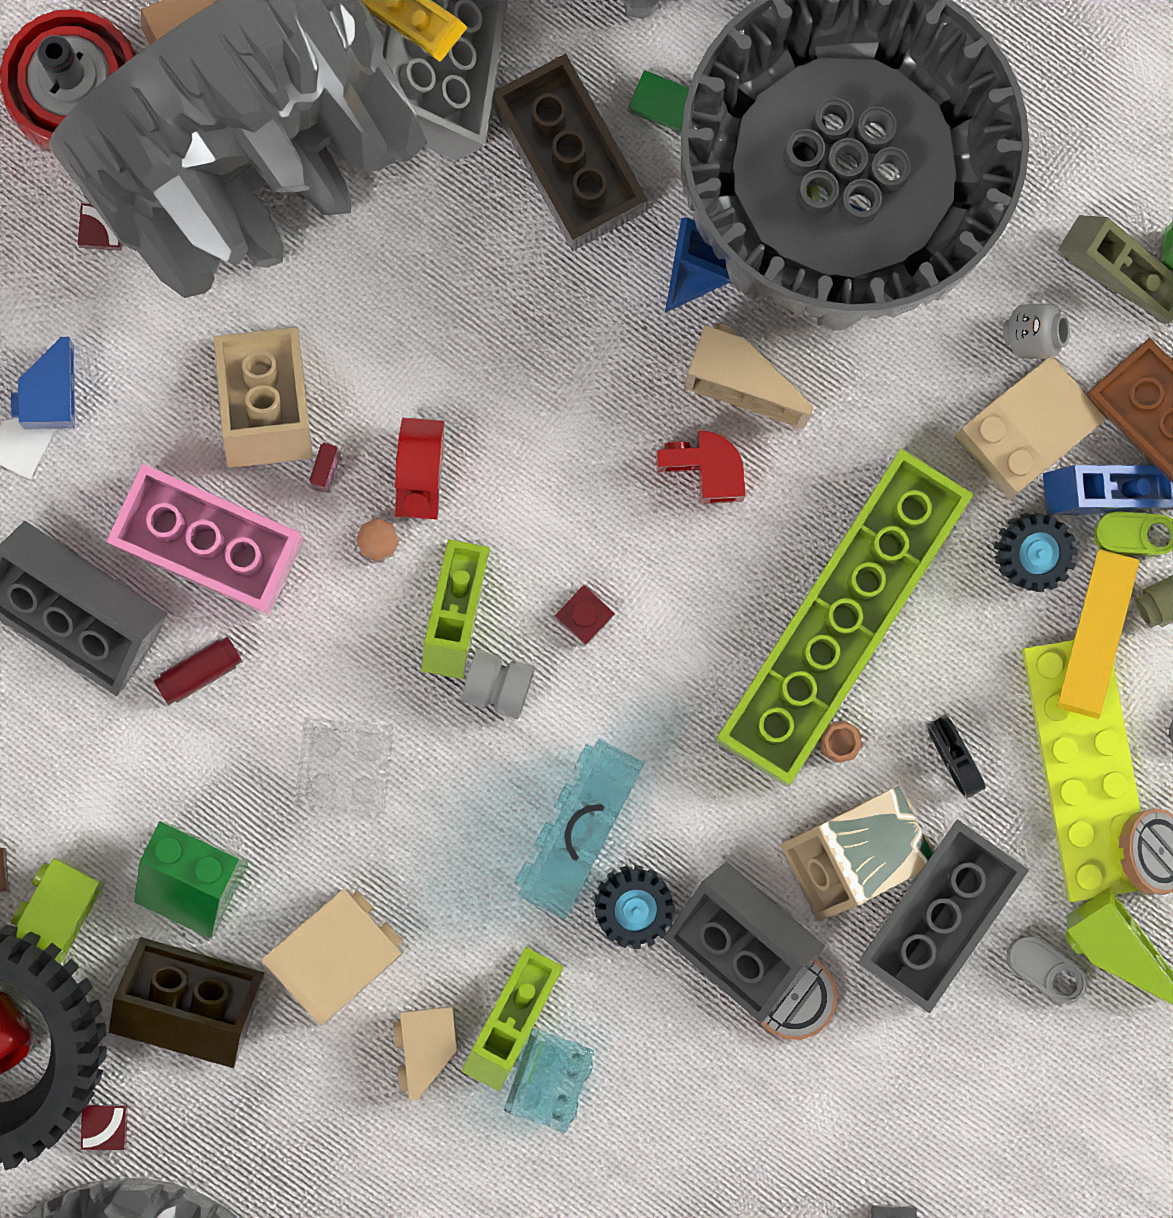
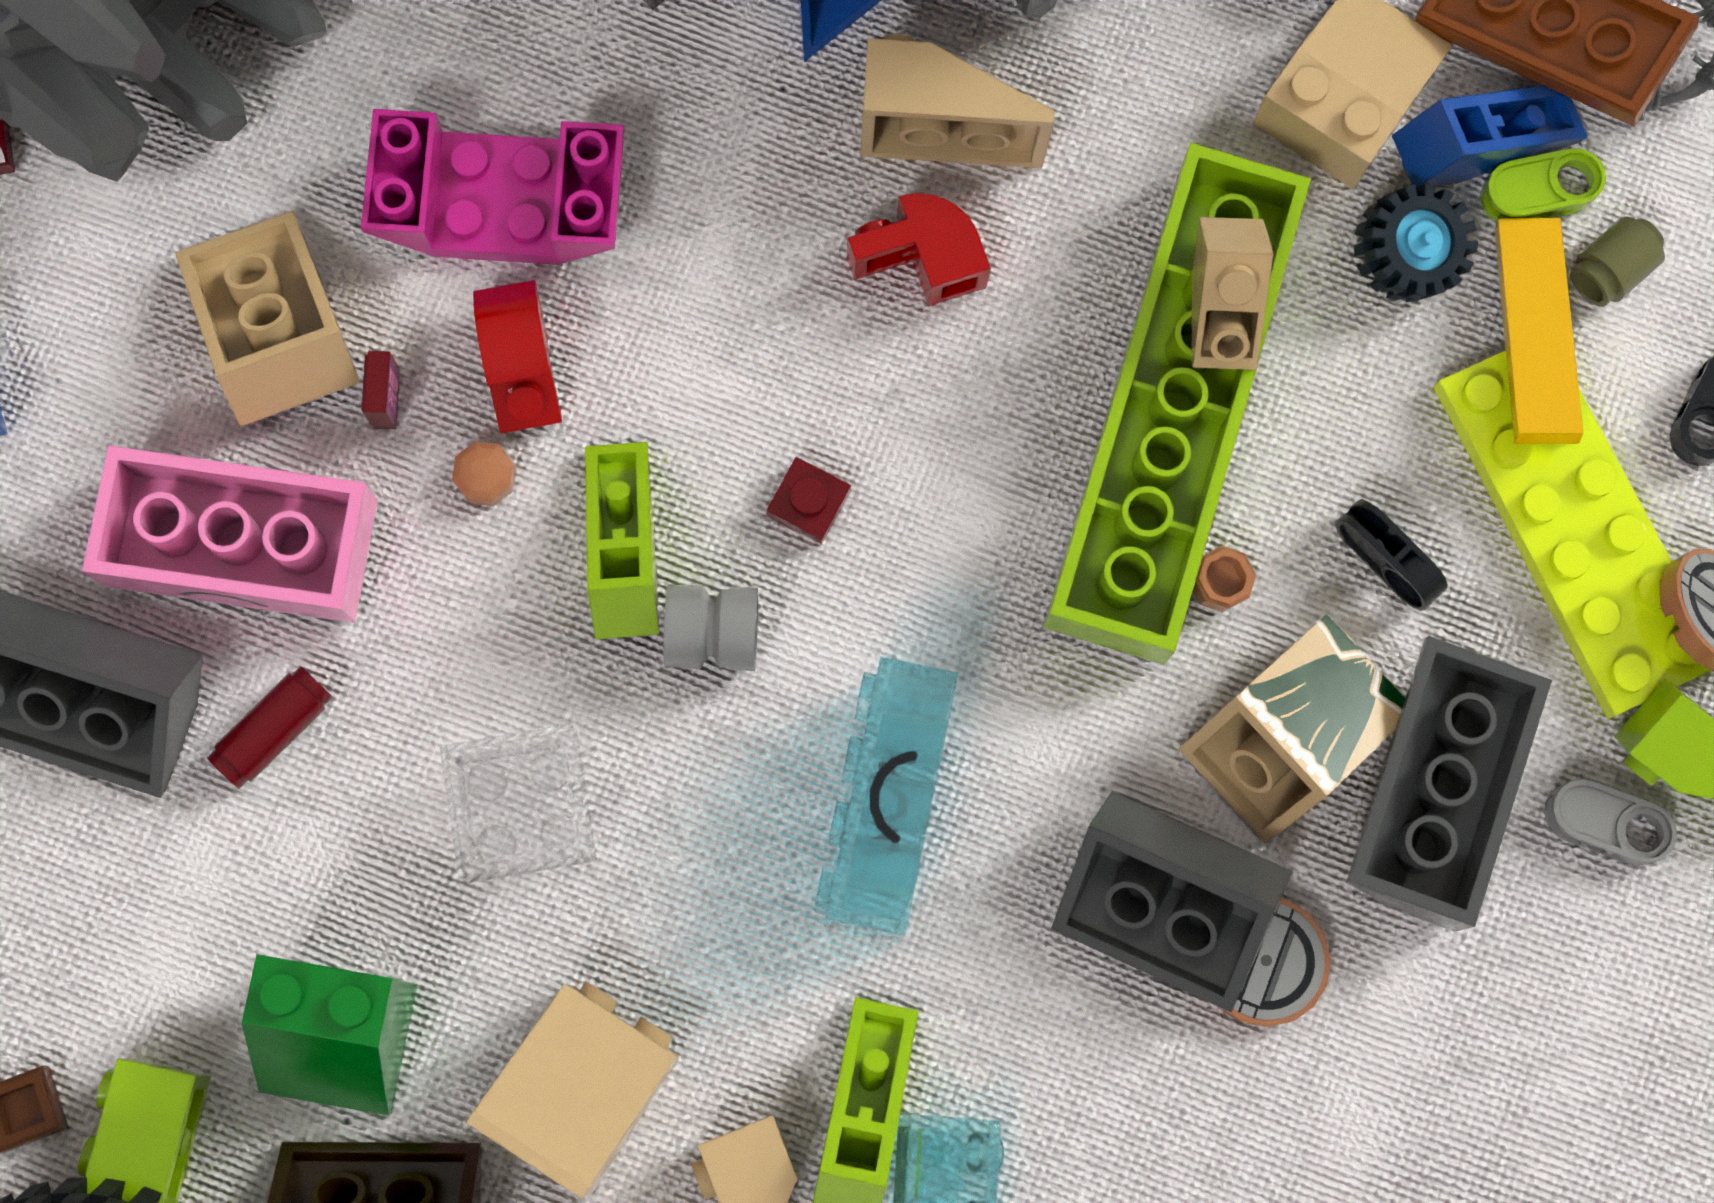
camera: 15 degrees left, 5 degrees down
black wheel [594,865,675,949] -> none
none -> dark pink slope [361,109,625,265]
none -> tan slope [1192,217,1274,370]

